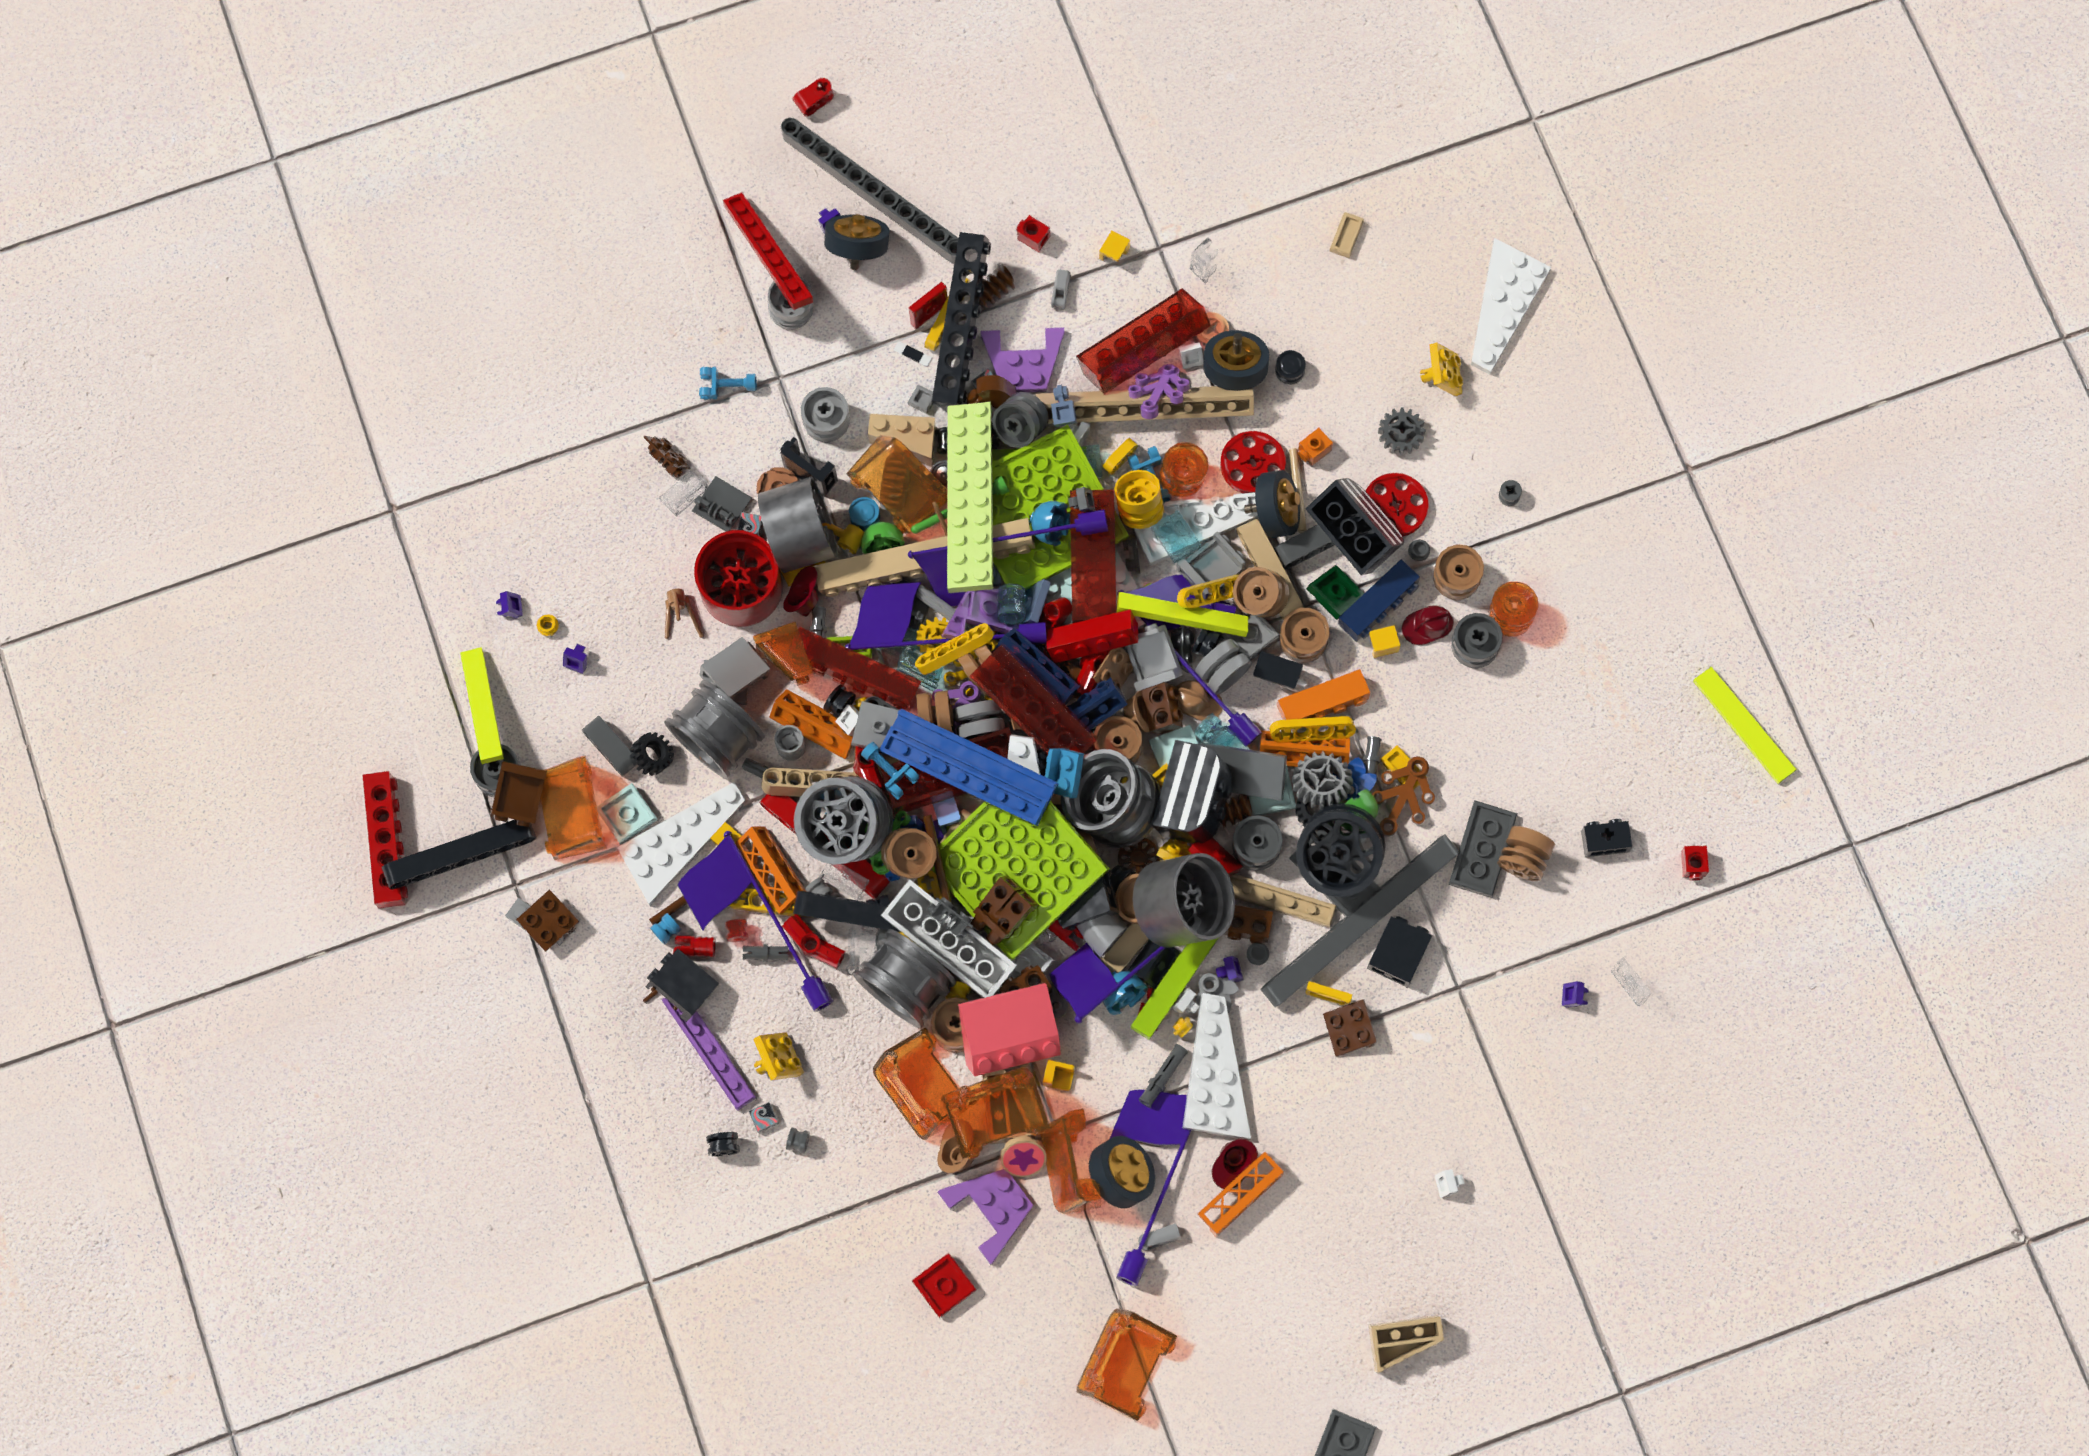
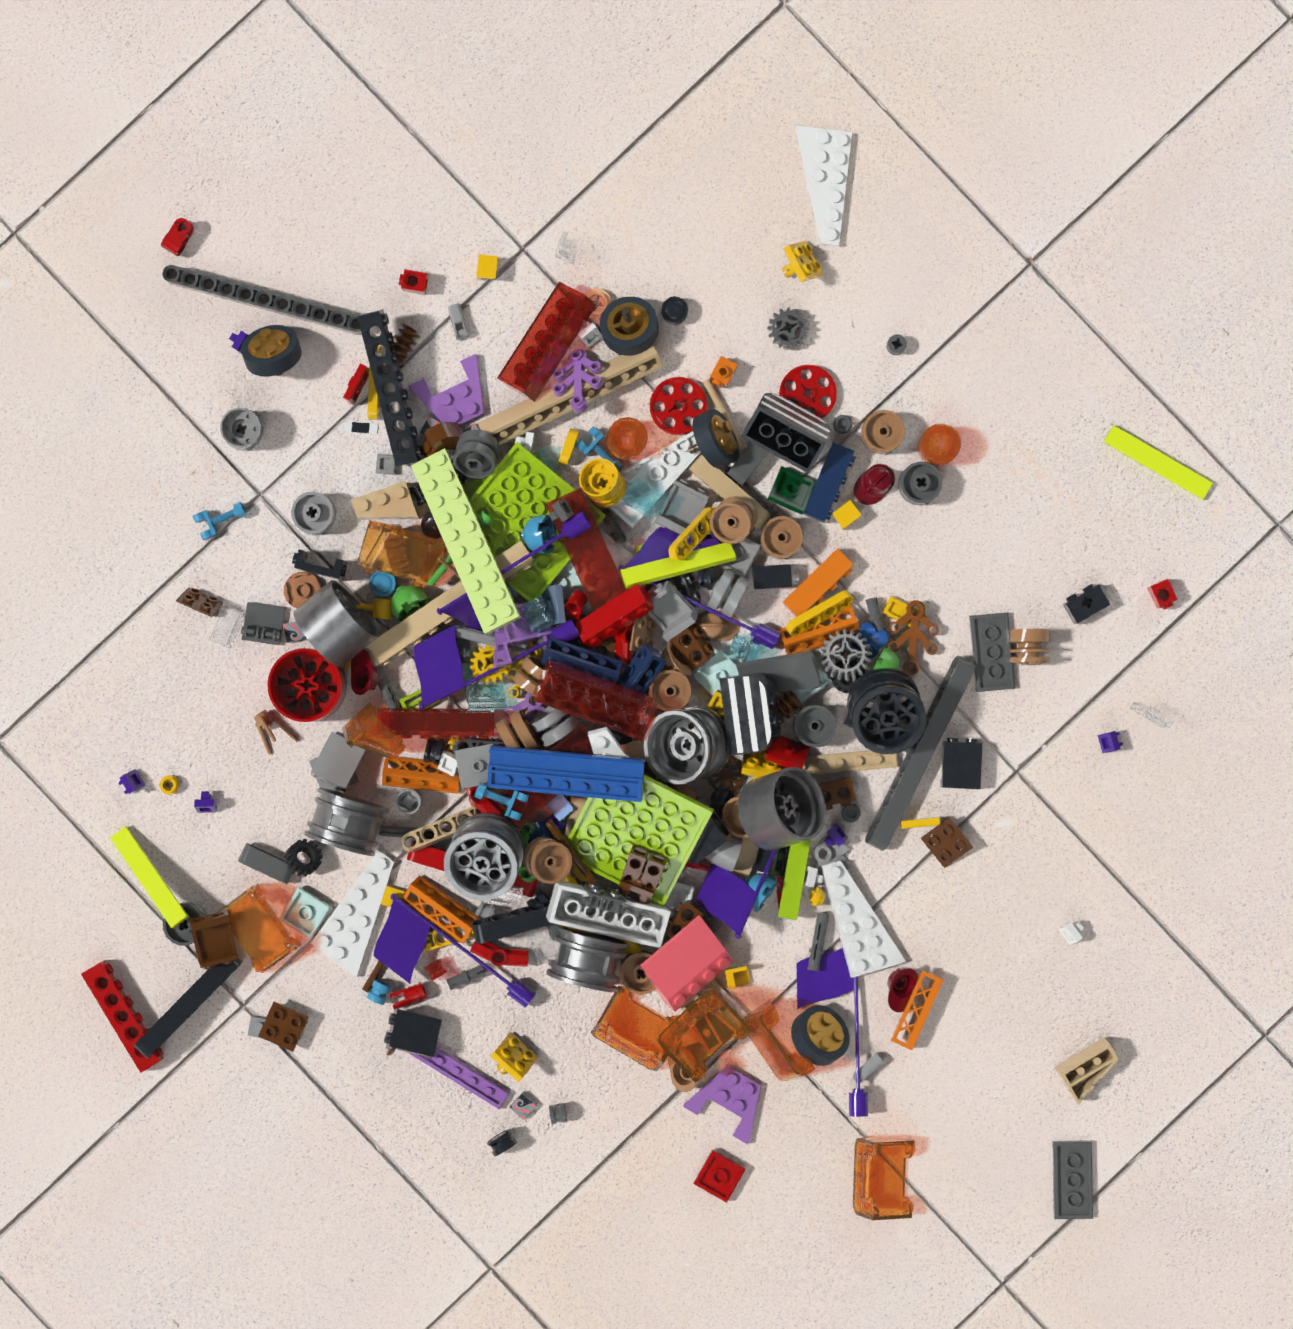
camera: 30 degrees left, 15 degrees up
red plate [723,192,813,310] -> none
yellow beam [915,623,994,675] -> none
tile [1000,1136,1047,1177] -> none
dark azure bracket [1045,748,1084,798] -> none
sand blue plate [1051,384,1077,427] -> none
tan tile [1329,212,1364,258] -> none

